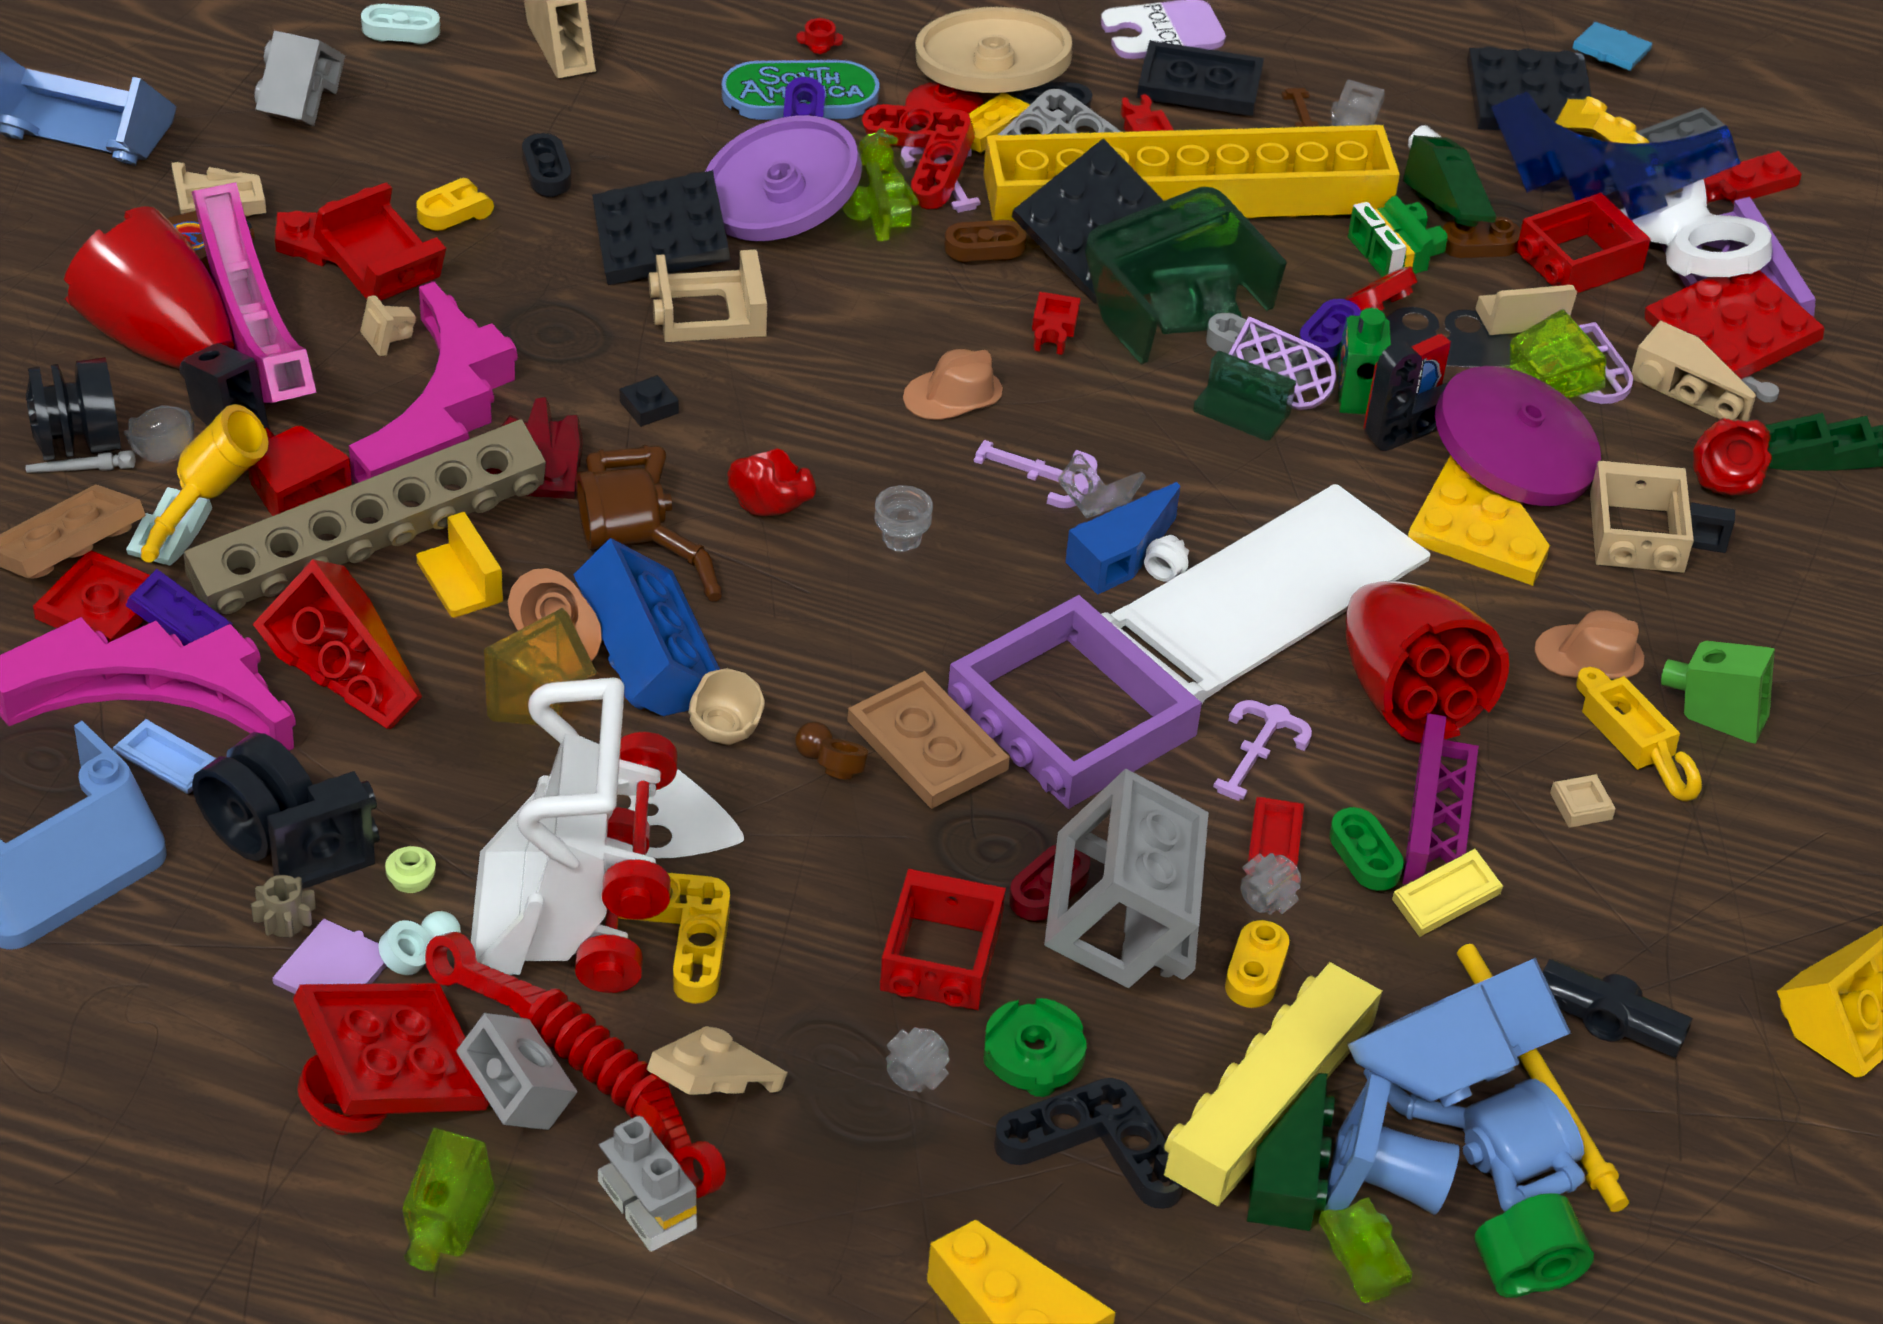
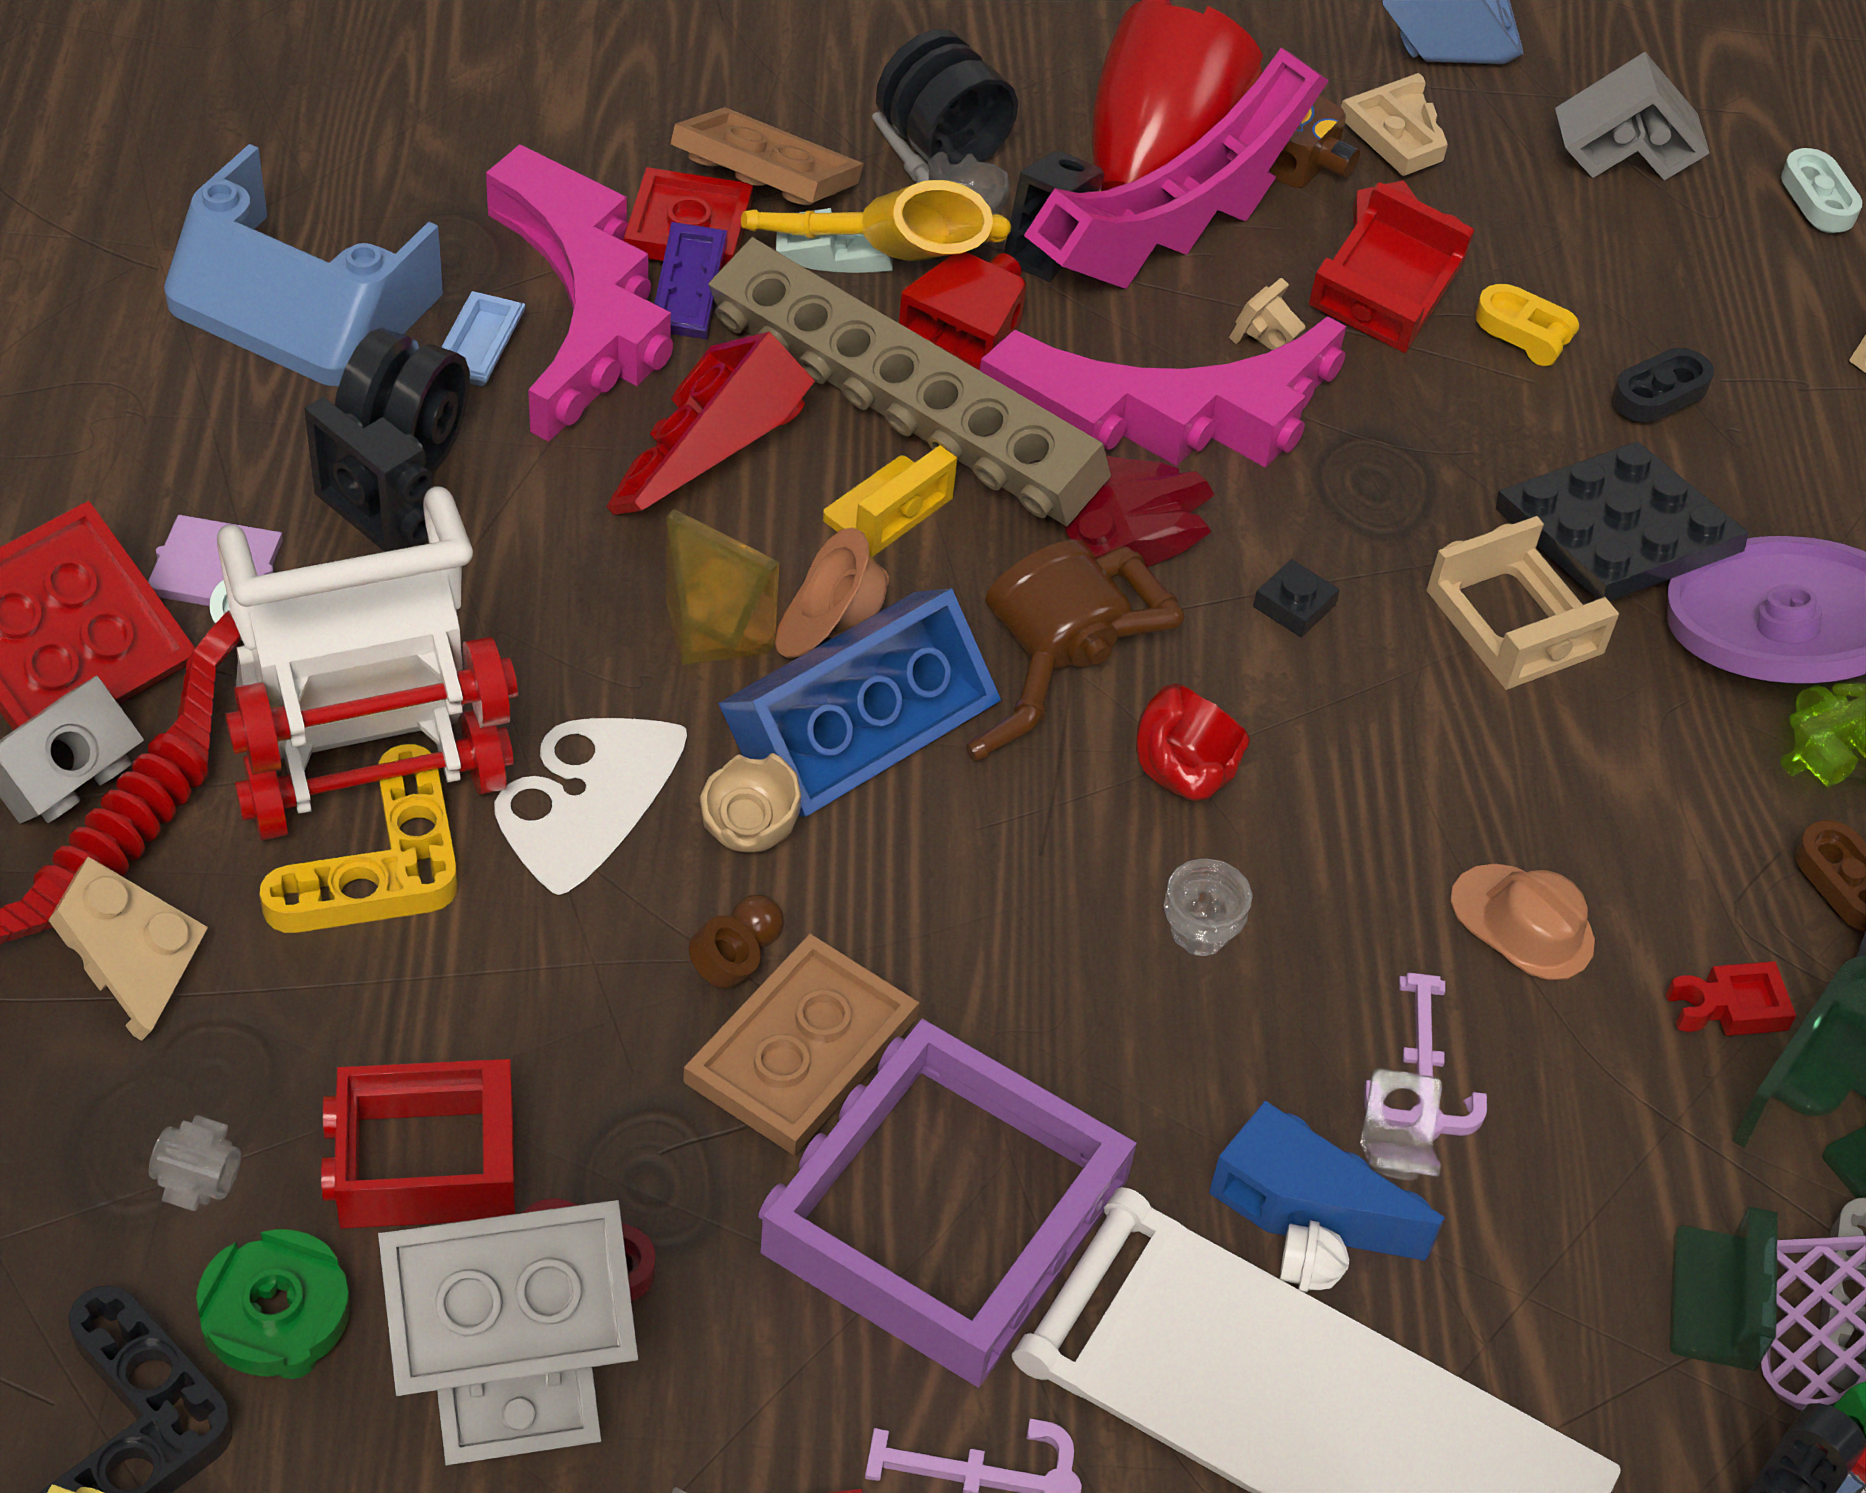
camera: 70 degrees right, 5 degrees up
dark tan gear [251,875,316,937] -> none

